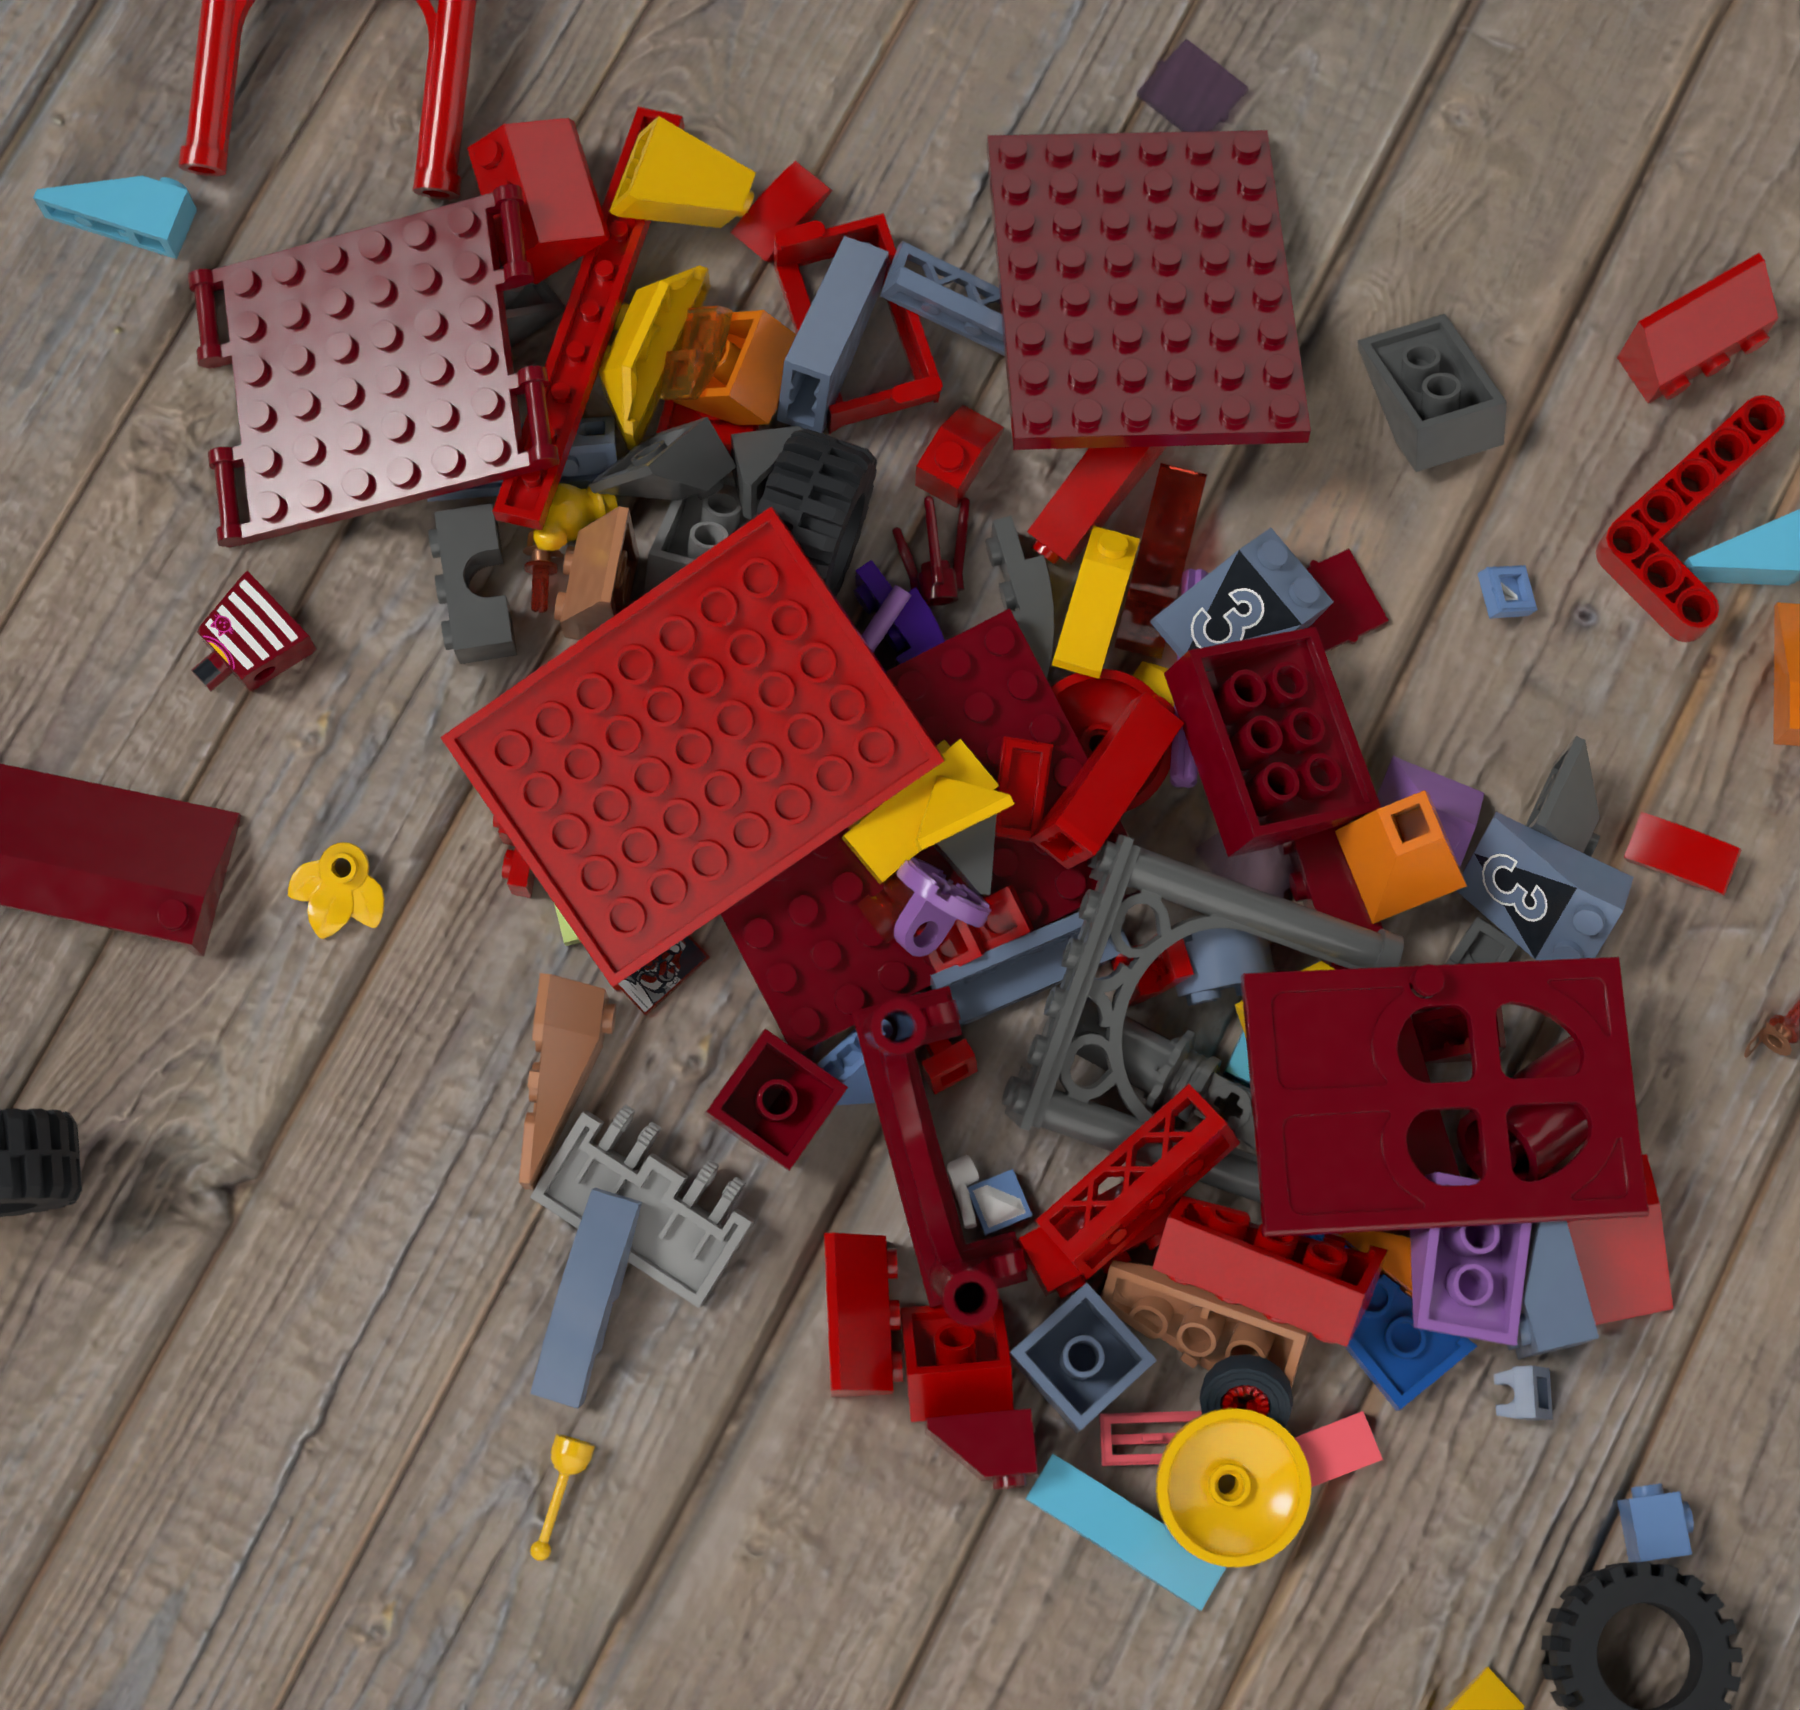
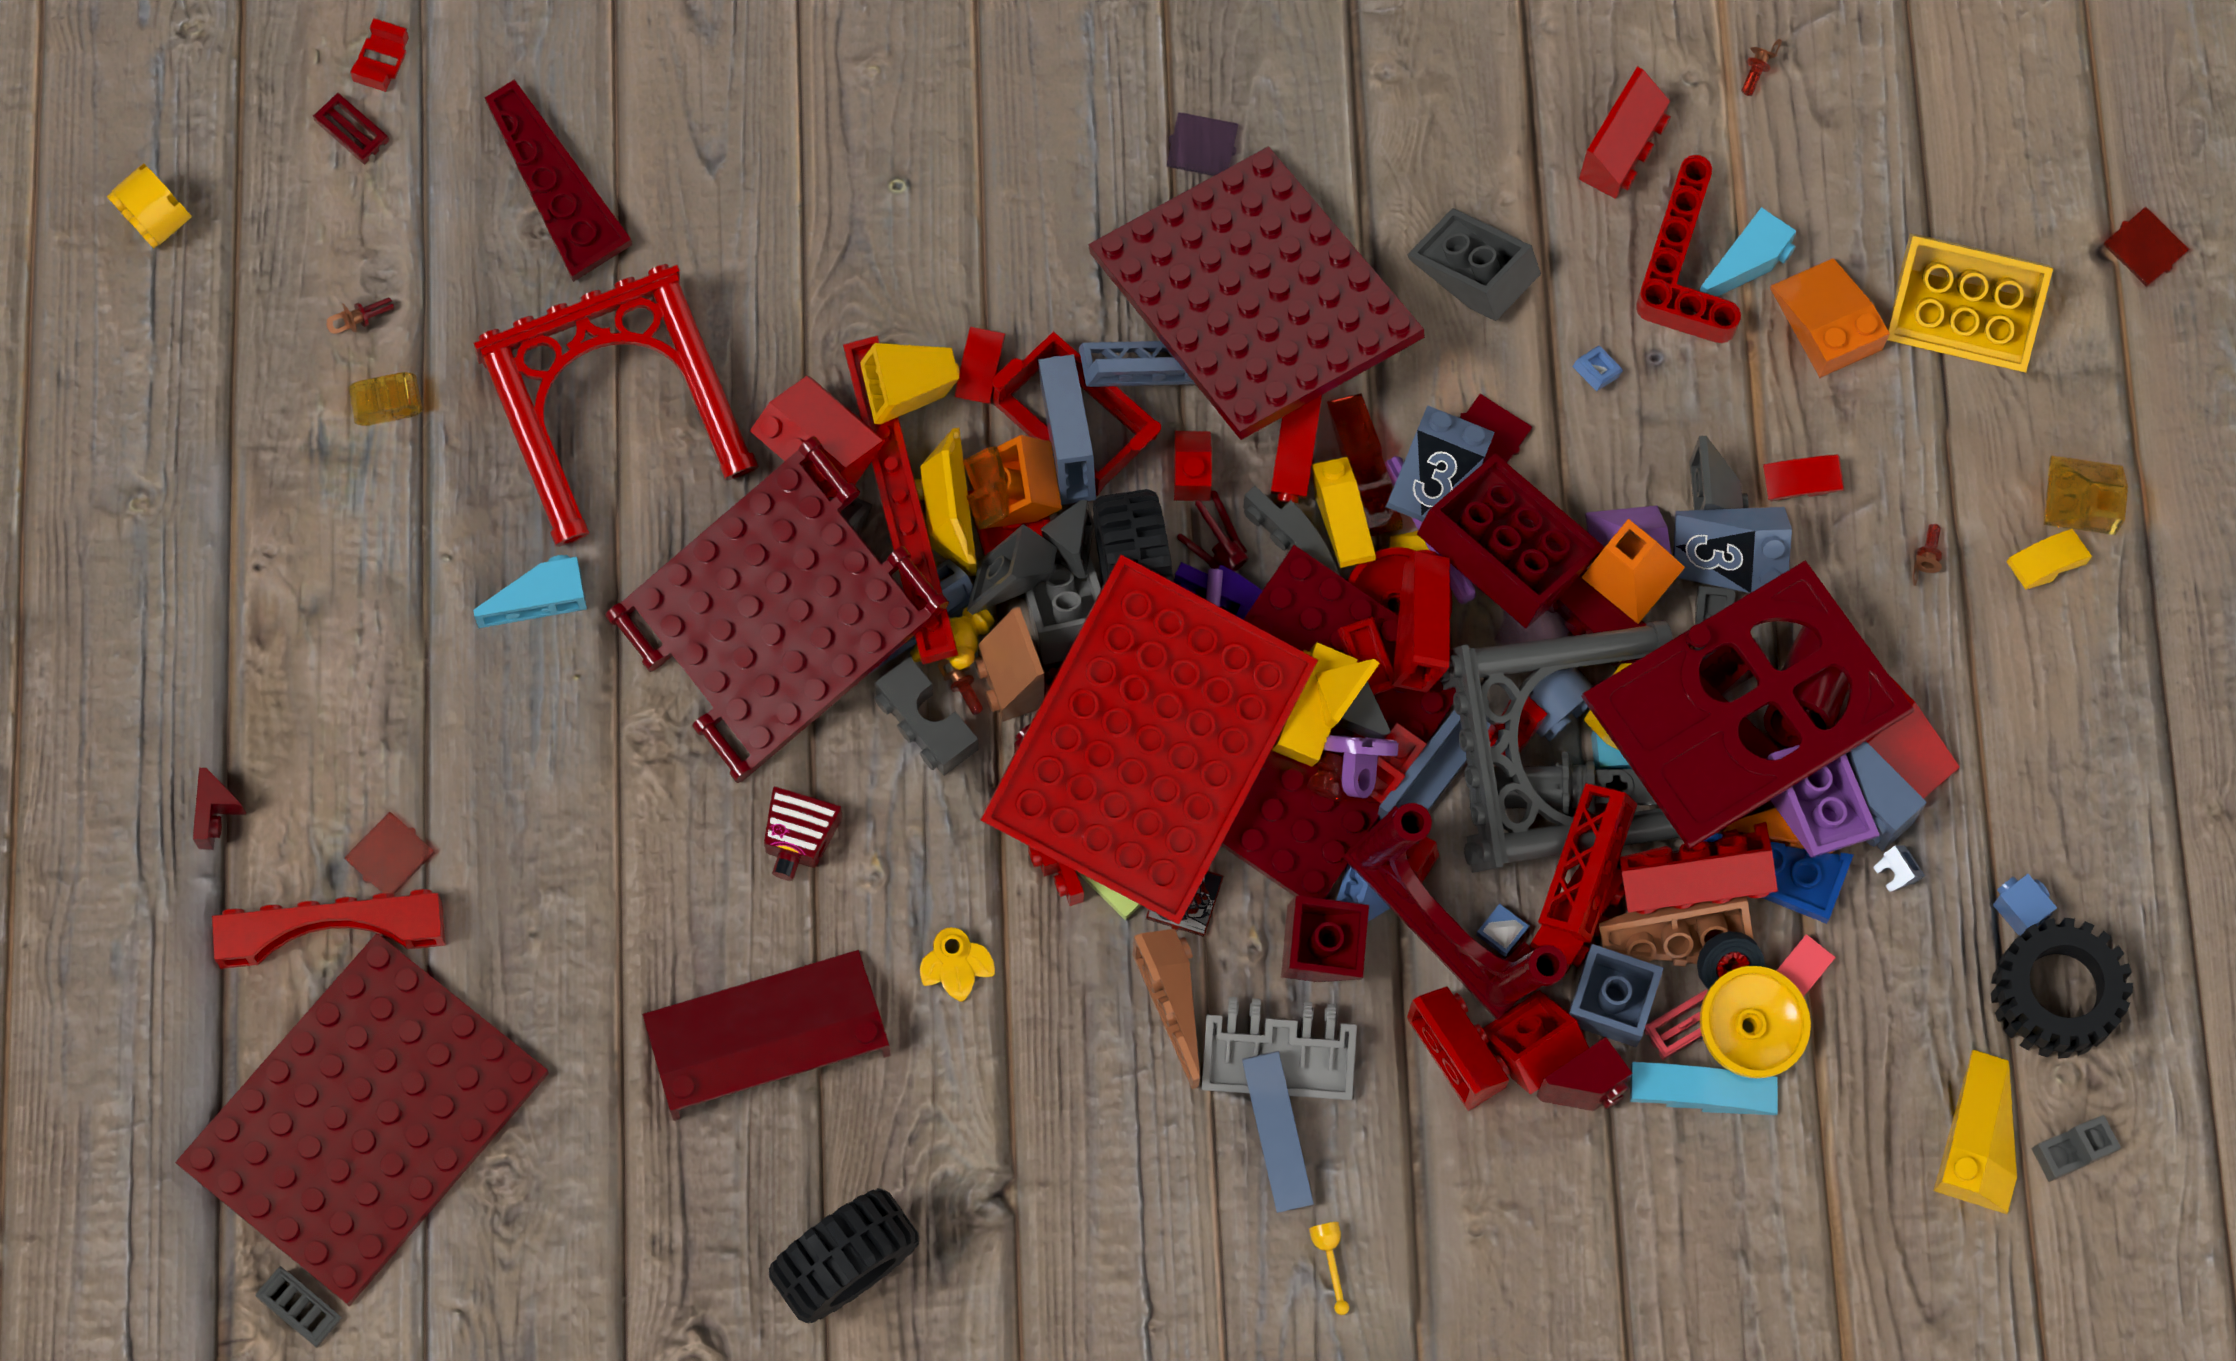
camera: 30 degrees left, 5 degrees down
white hand [947,1155,979,1229] -> none

